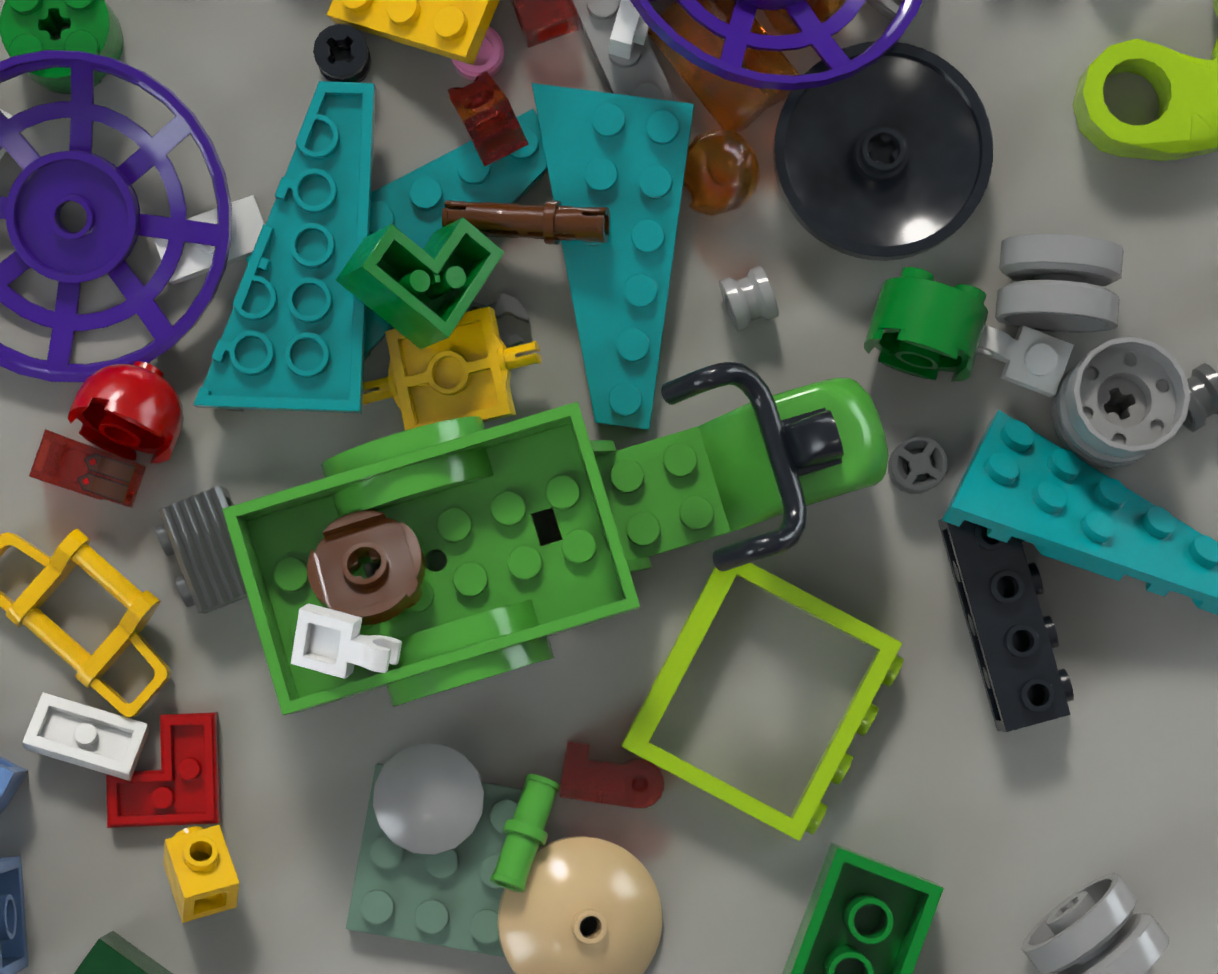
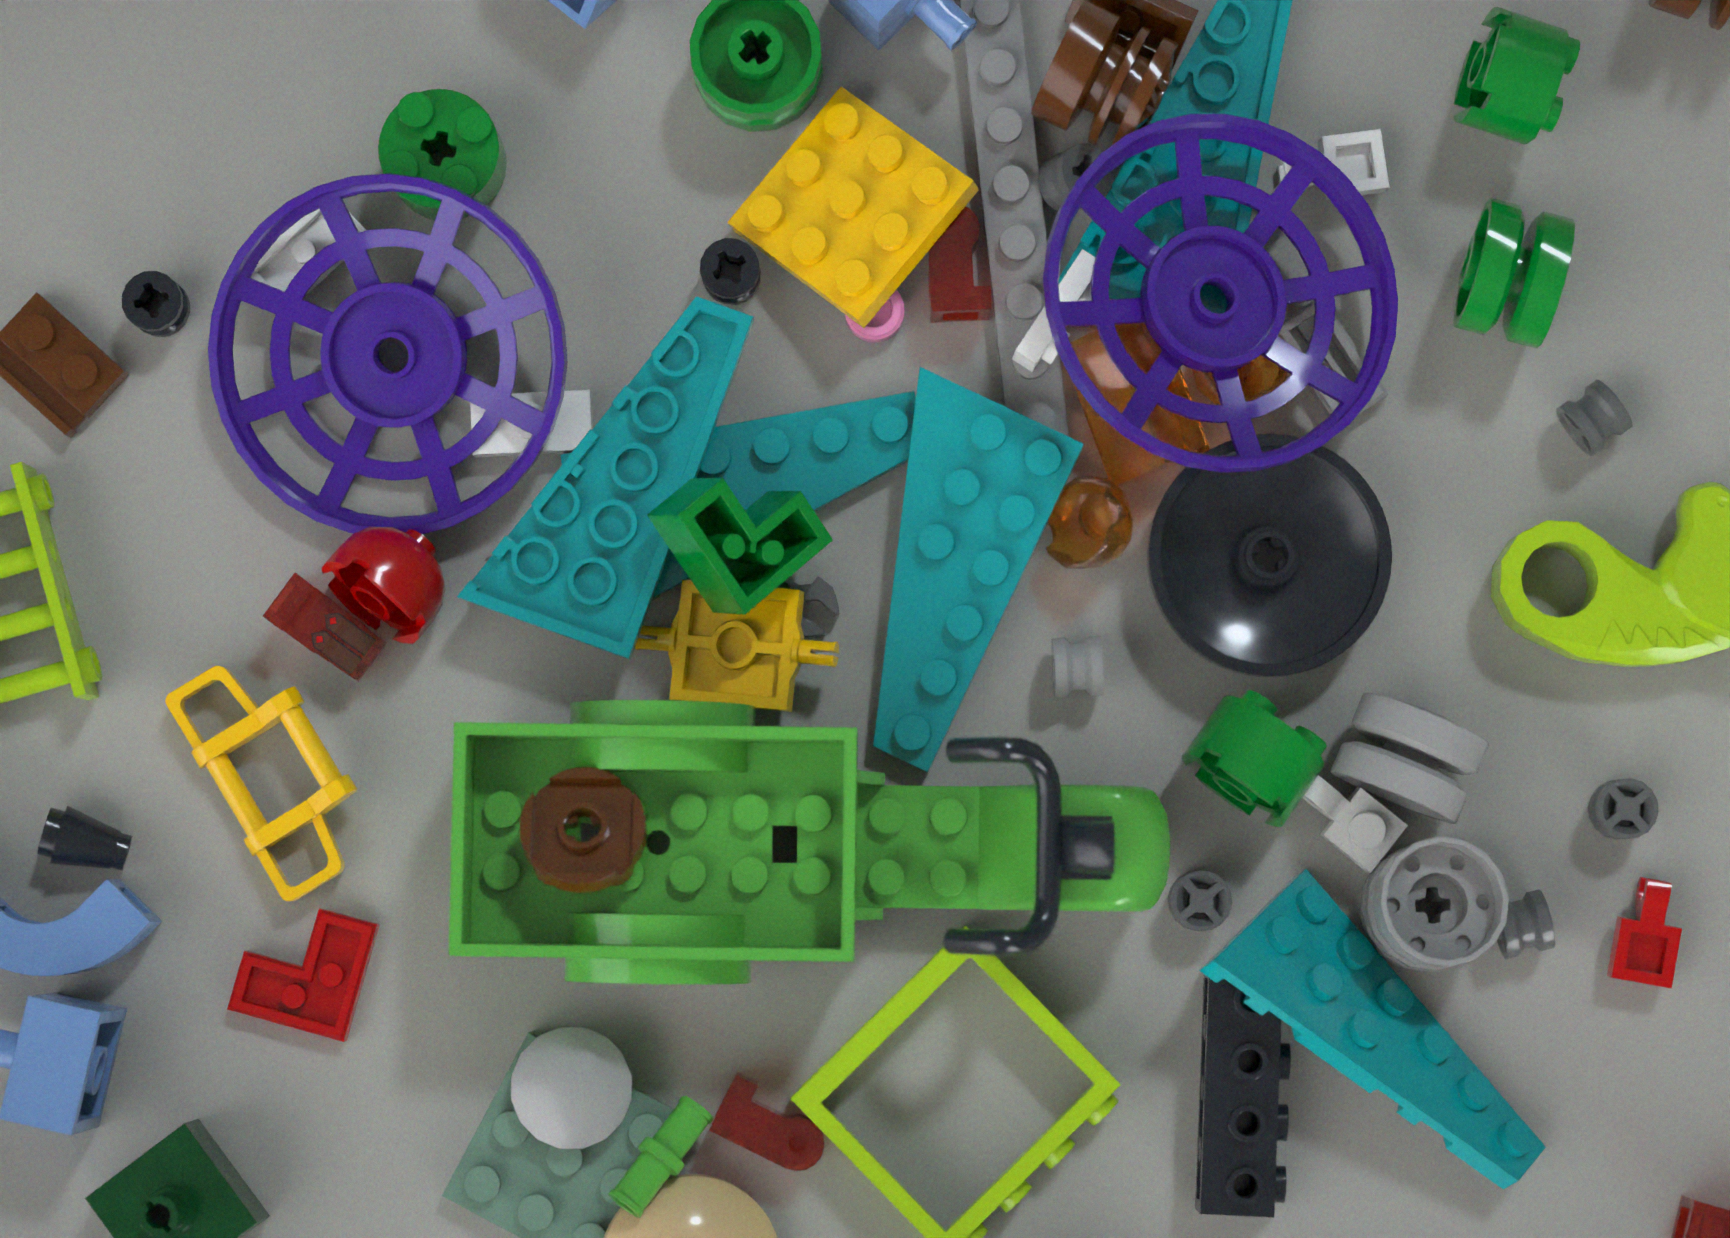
camera: 25 degrees right, 0 degrees up
white plate [22,692,150,781] -> none
dark grey brick [155,485,248,614] -> none
yellow brick [163,825,239,923] -> none
white plate [290,603,402,679] -> none
reddish brown pin [442,200,610,245] -> none
clear red leg [447,70,529,166] -> none

